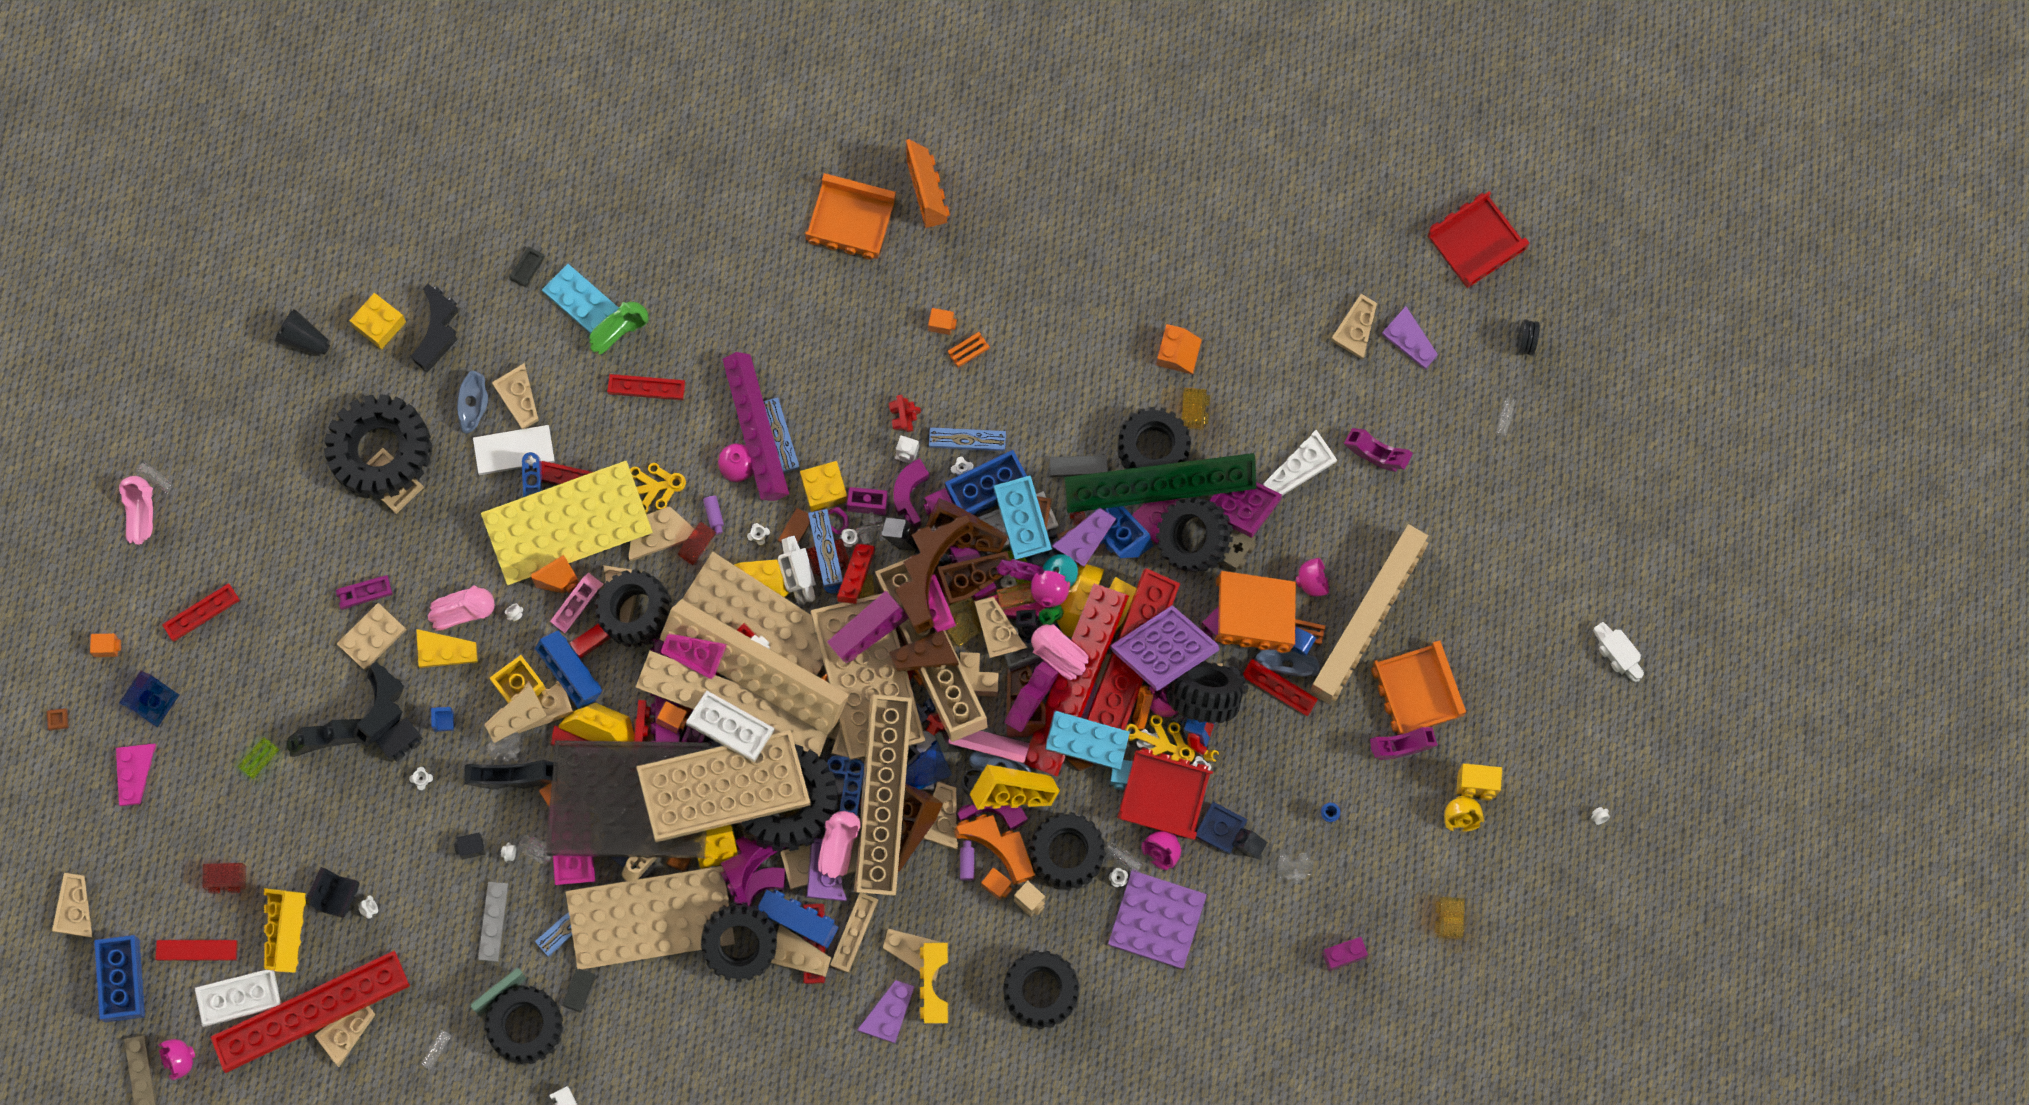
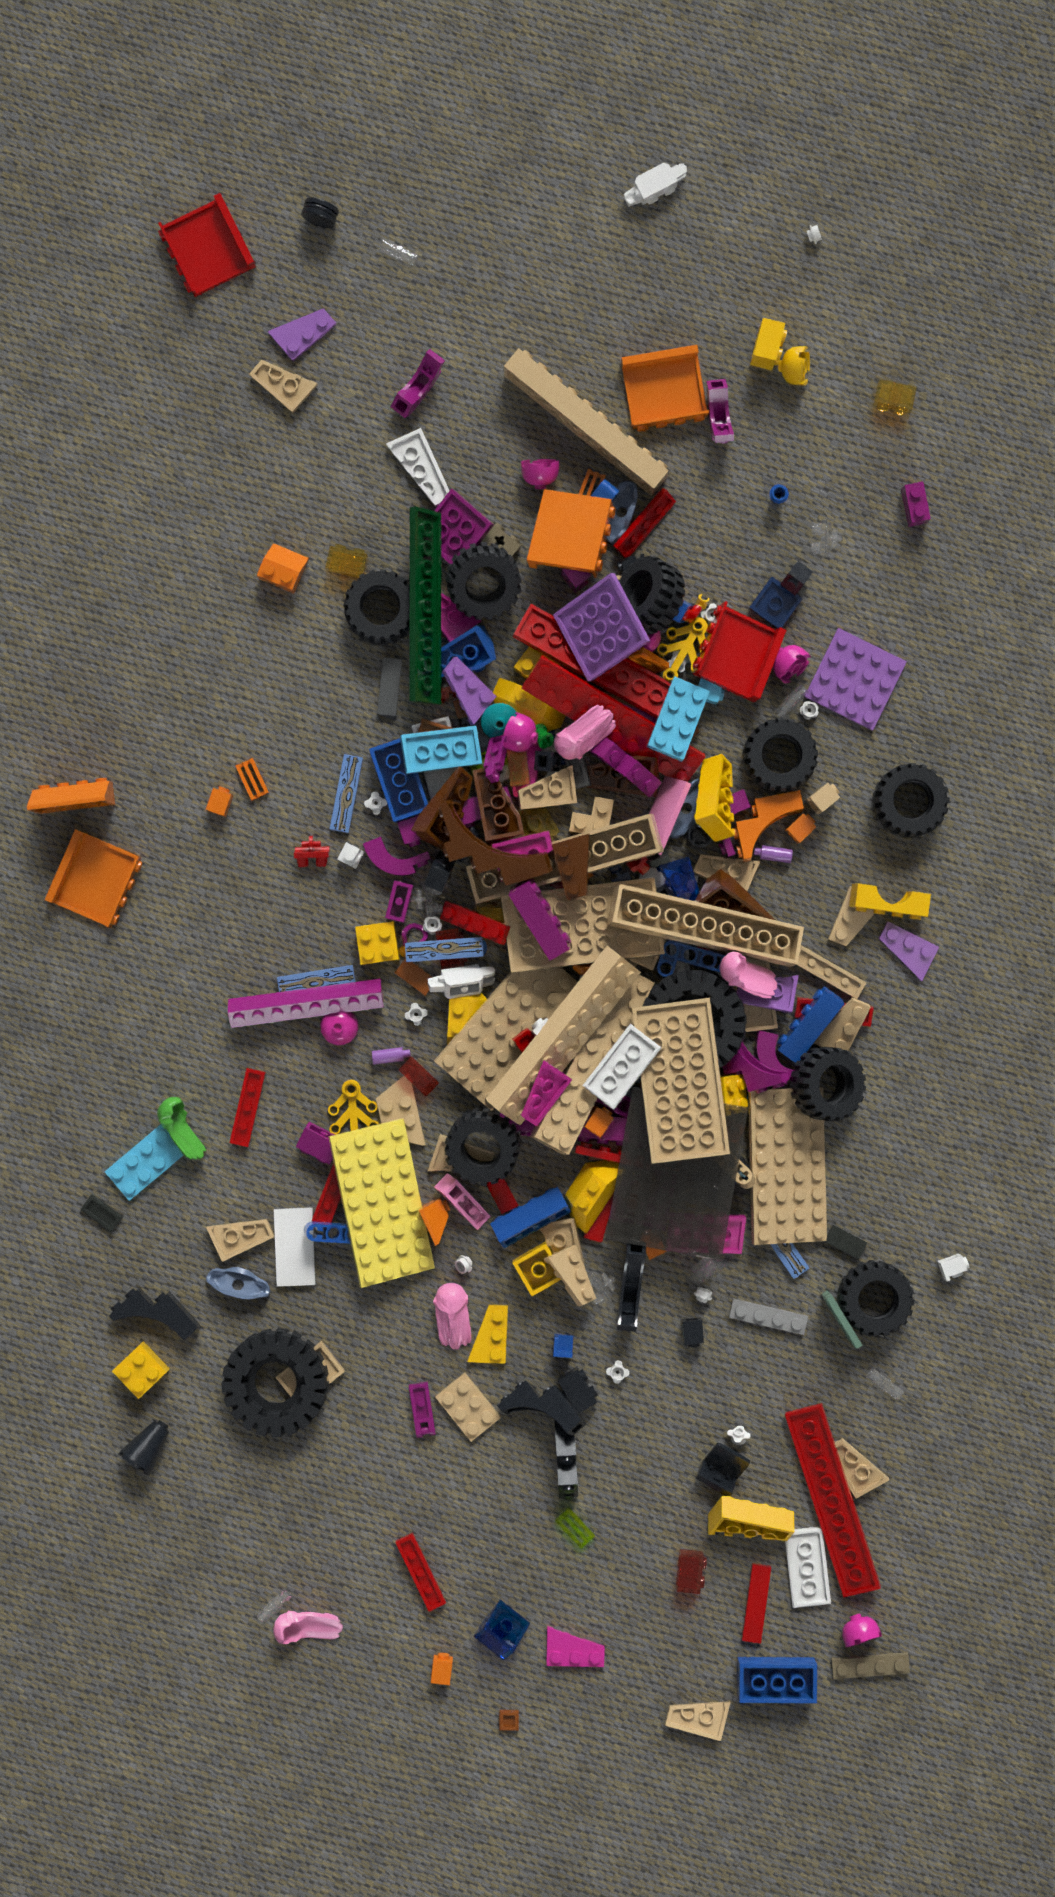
camera: 70 degrees left, 15 degrees up
none -> magenta brick [296,1122,335,1164]

